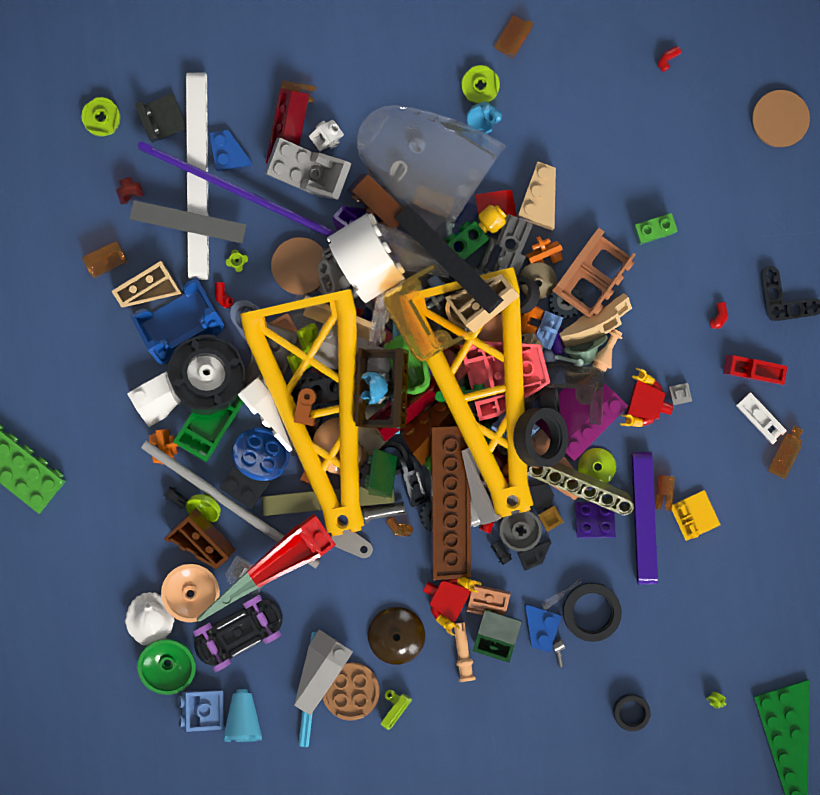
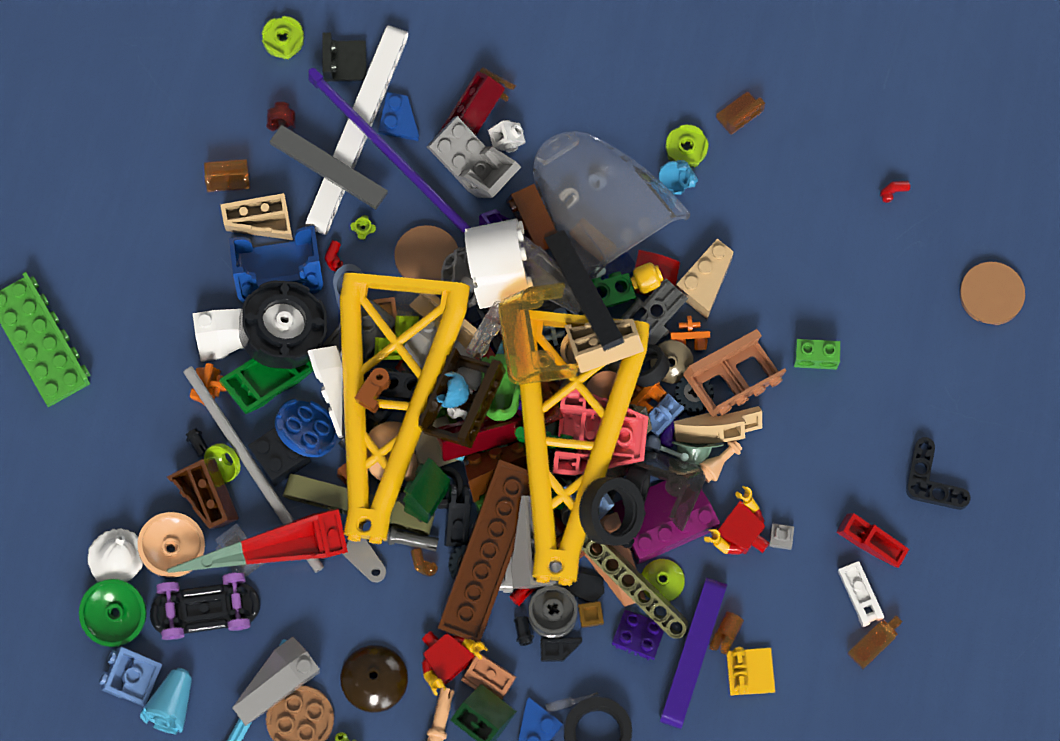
camera: 20 degrees right, 15 degrees down
red arm [709,302,728,329] -> none

